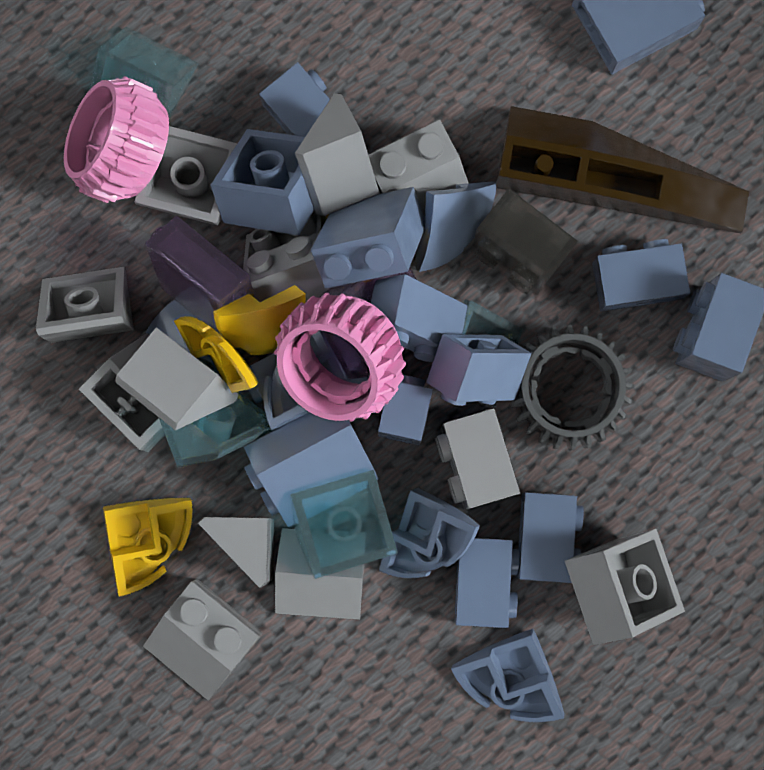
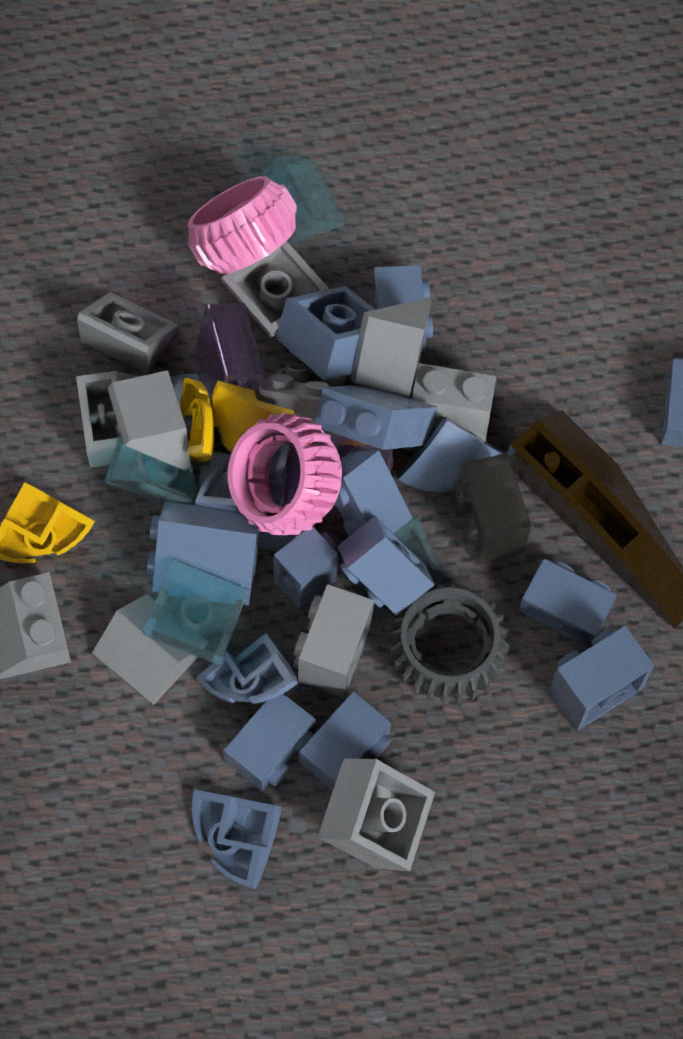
camera: 30 degrees right, 15 degrees down
light grey slope [198,517,274,588] -> none

